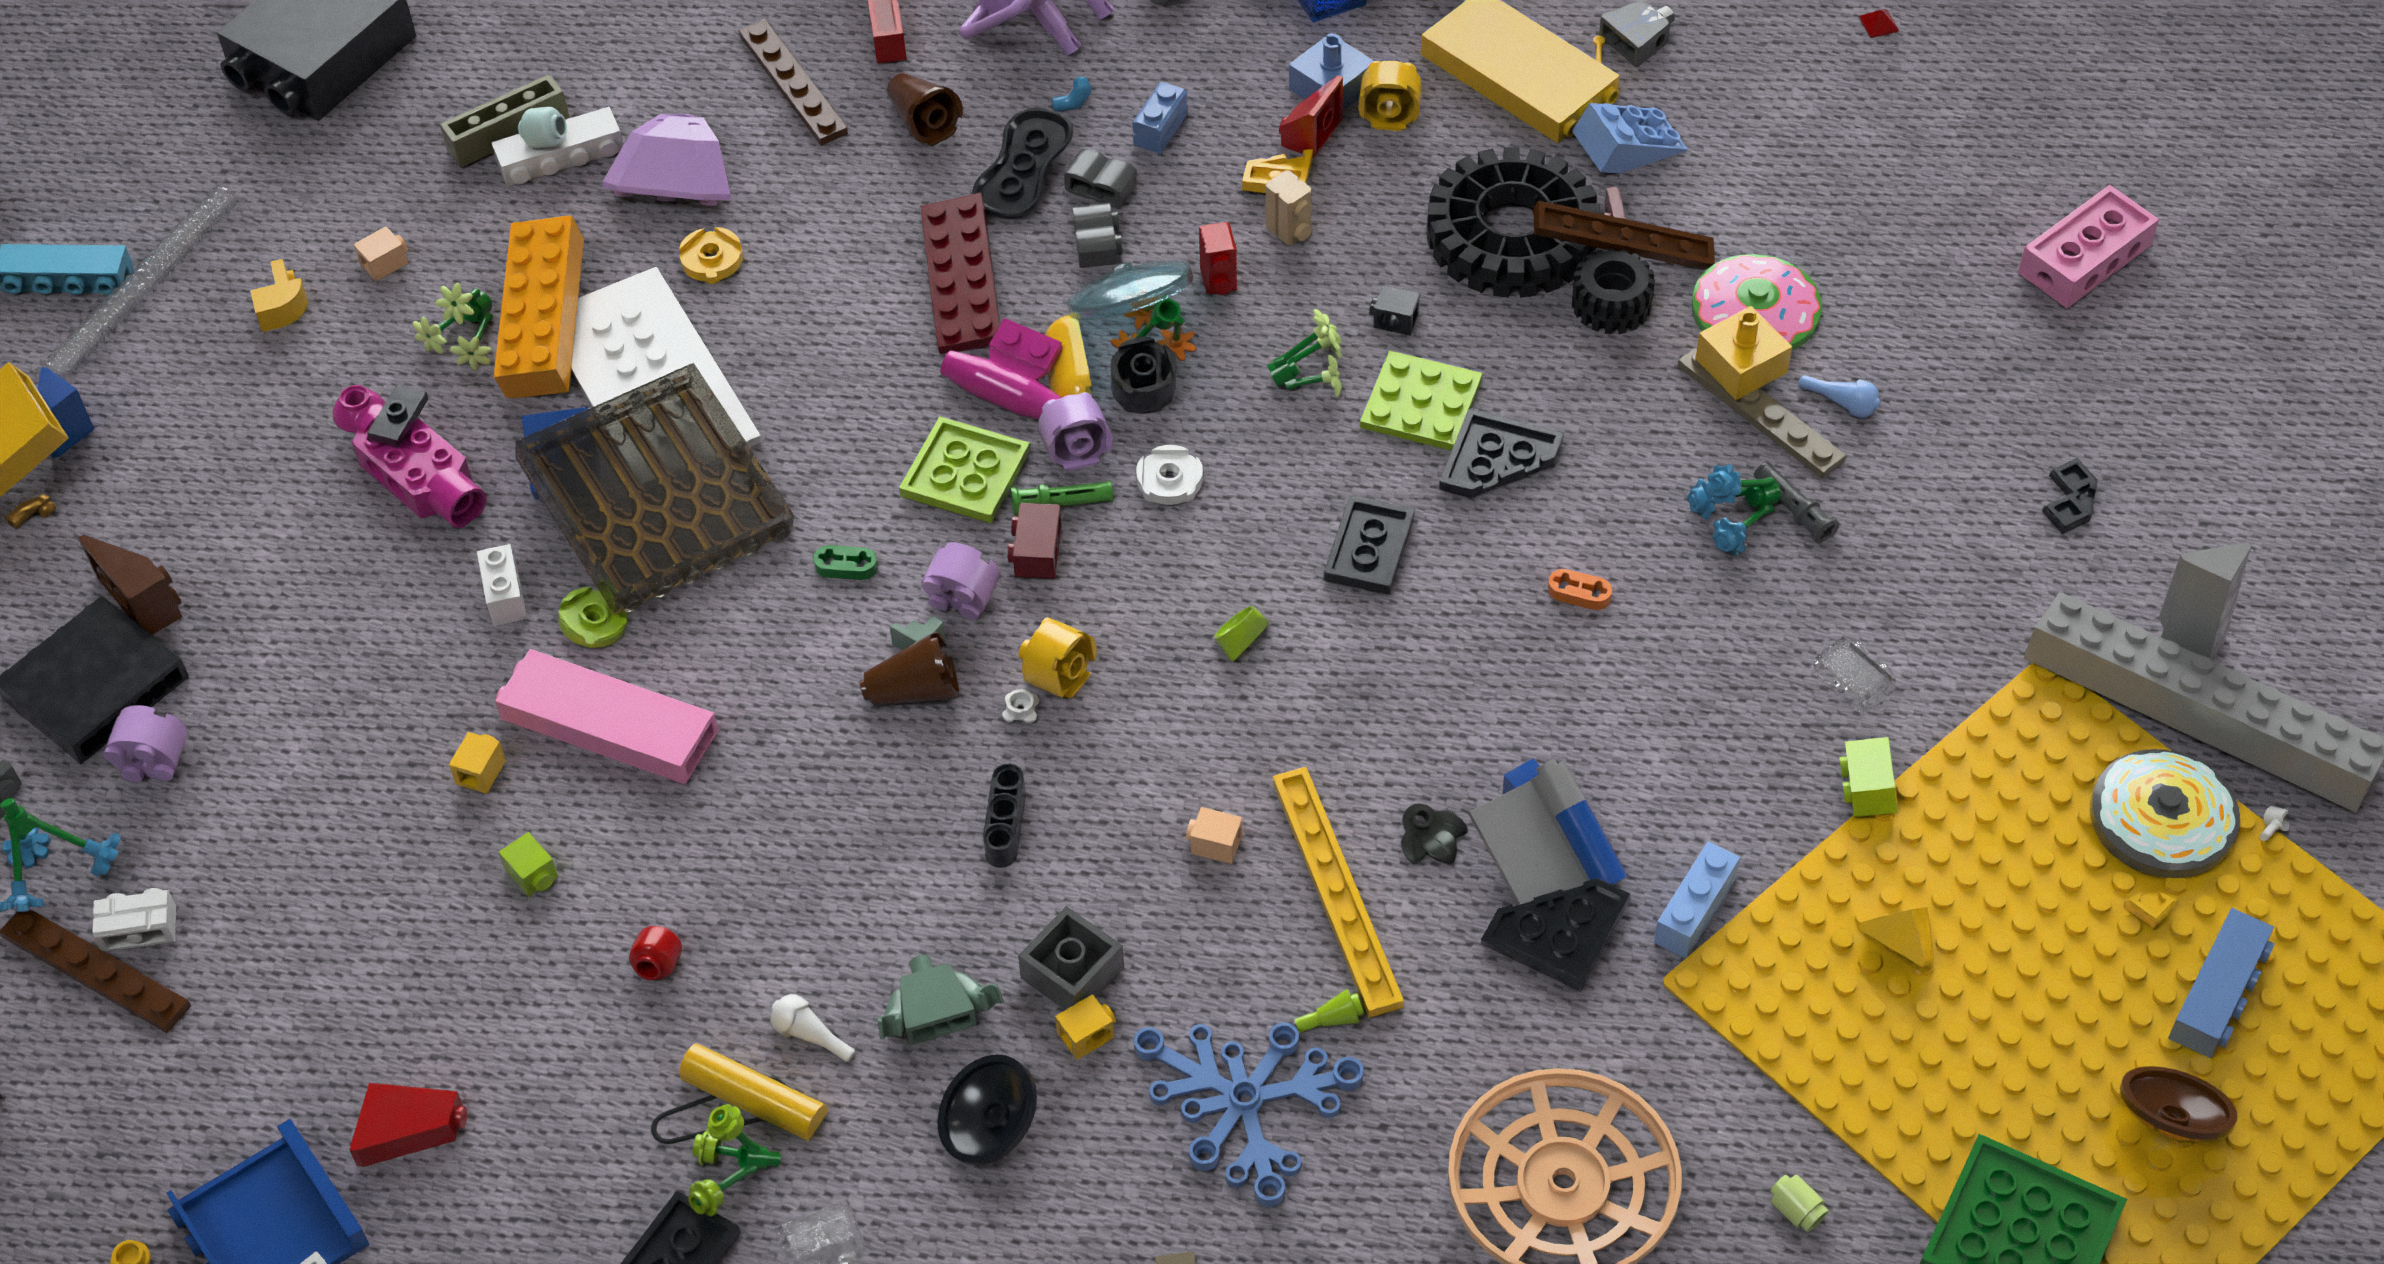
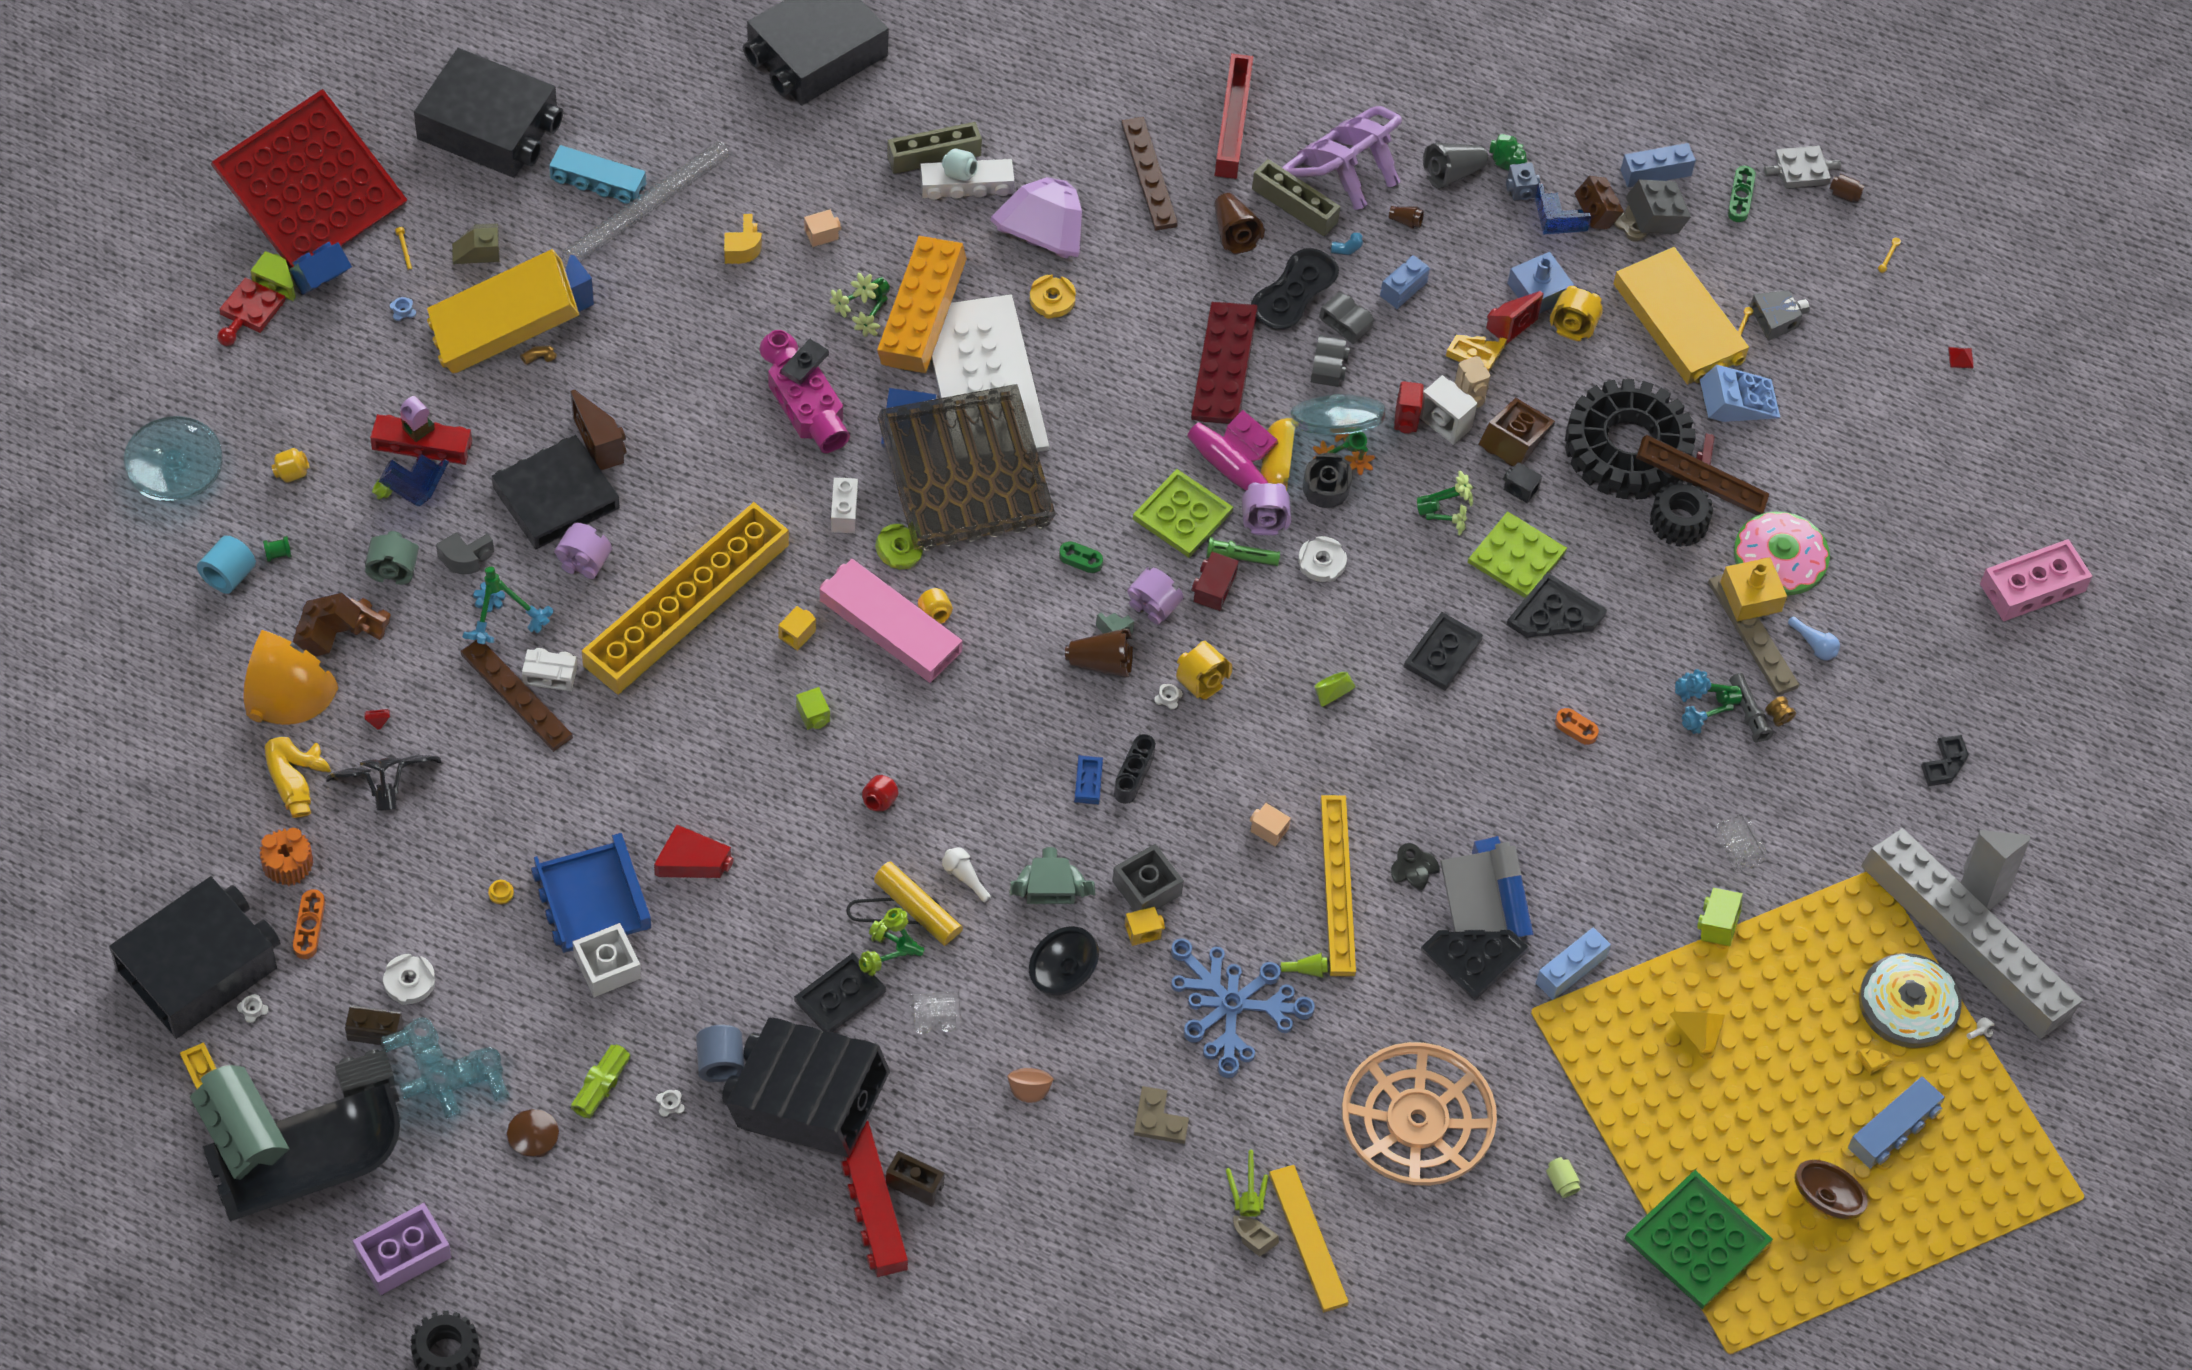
camera: 10 degrees right, 5 degrees up
none -> yellow brick [582,502,789,695]
none -> yellow head [917,588,953,624]
none -> blue plate [1074,755,1103,805]
none -> olive brick [1252,159,1341,237]
none -> reddish brown cone [1389,206,1424,229]
none -> white brick [1420,375,1477,445]
none -> reddish brown slope [1478,398,1555,466]
none -> pearl gold wheel [1765,696,1796,727]

